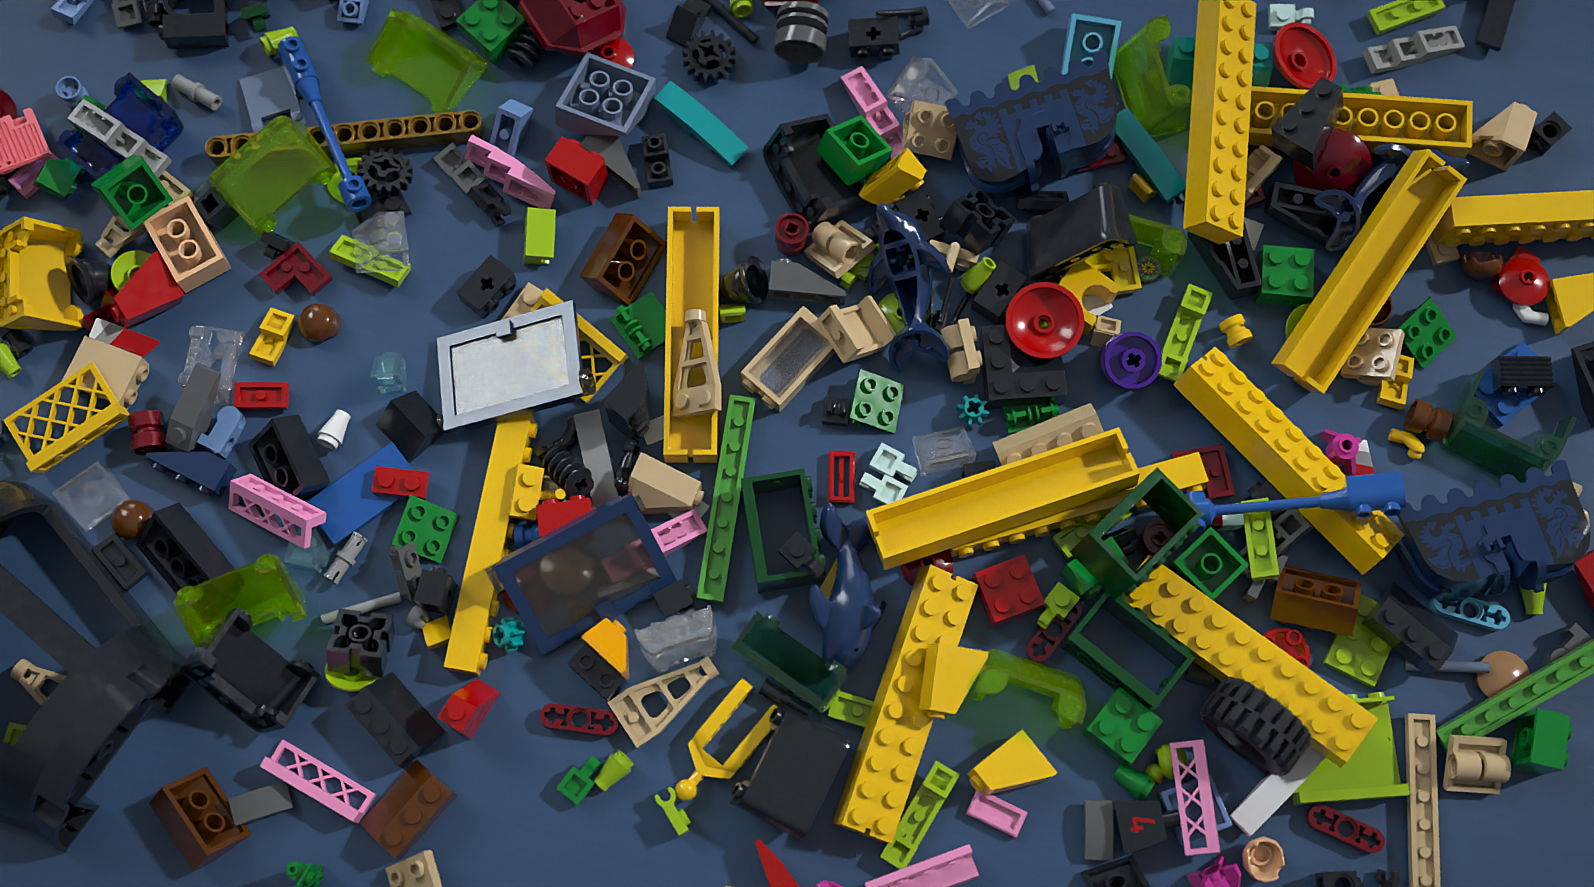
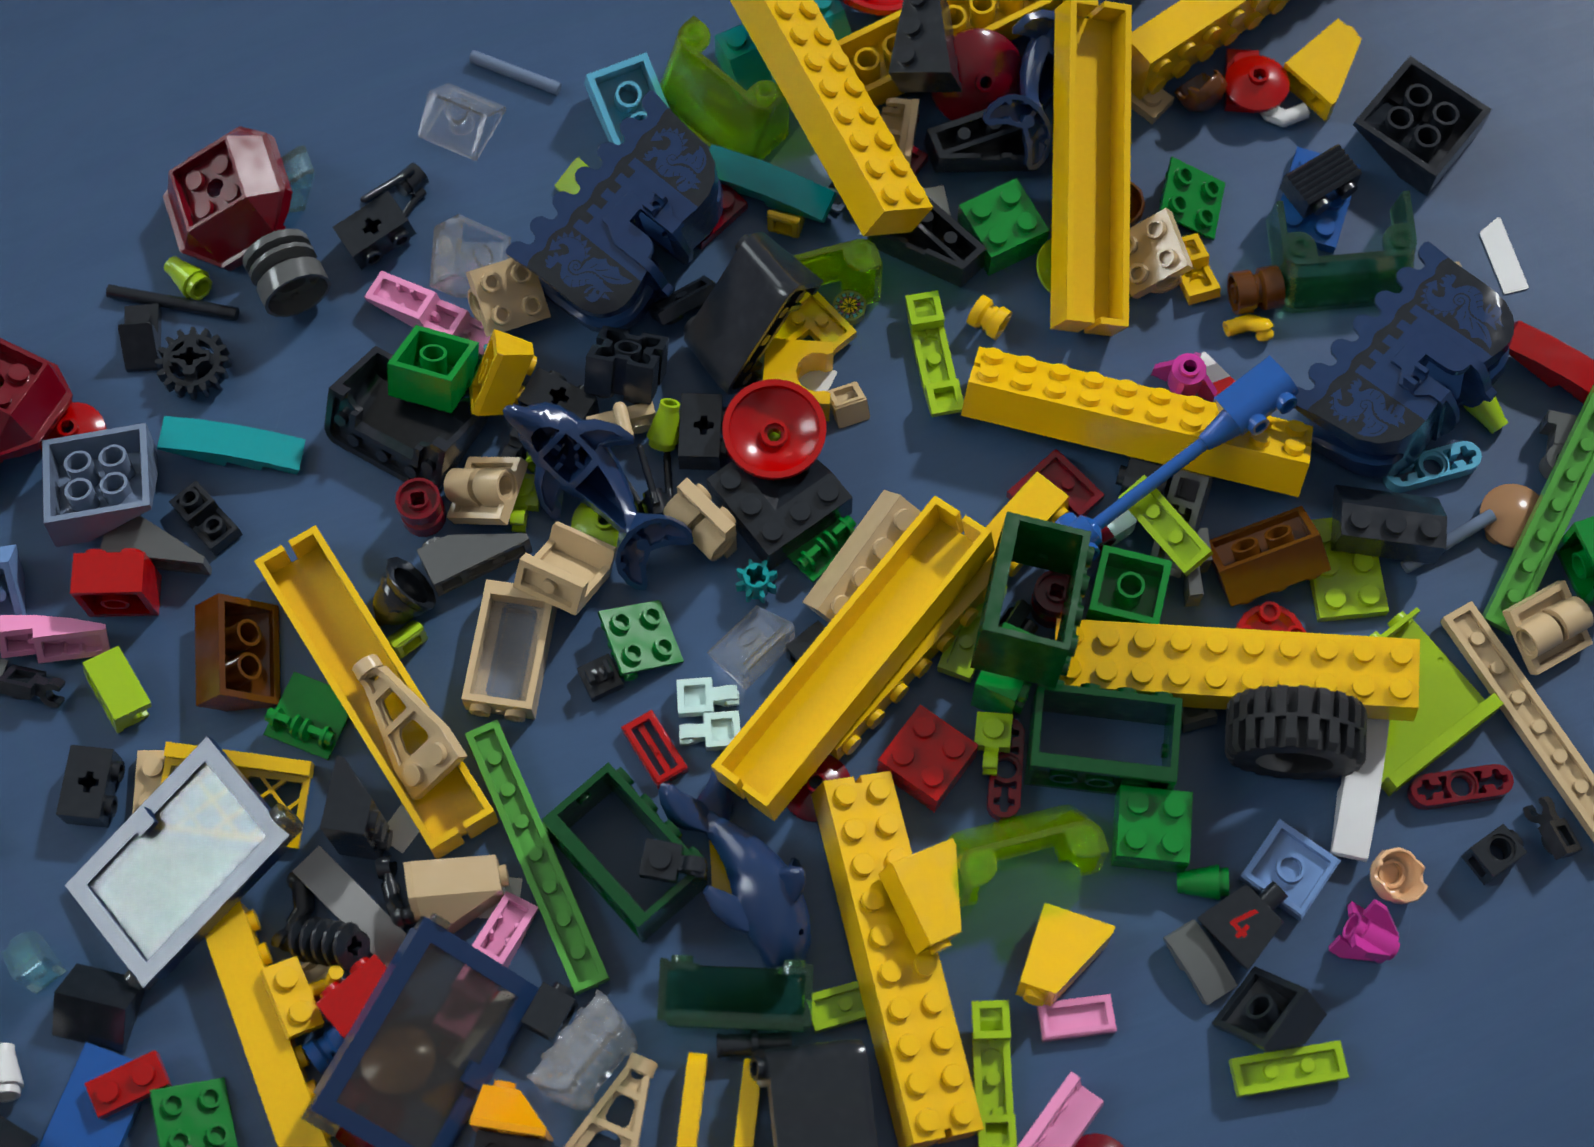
camera: 30 degrees left, 5 degrees down
dark purple wheel [1099,332,1162,389] -> none
lime animal [1145,744,1189,785] -> none
bright pink fence [1170,739,1220,856] -> none

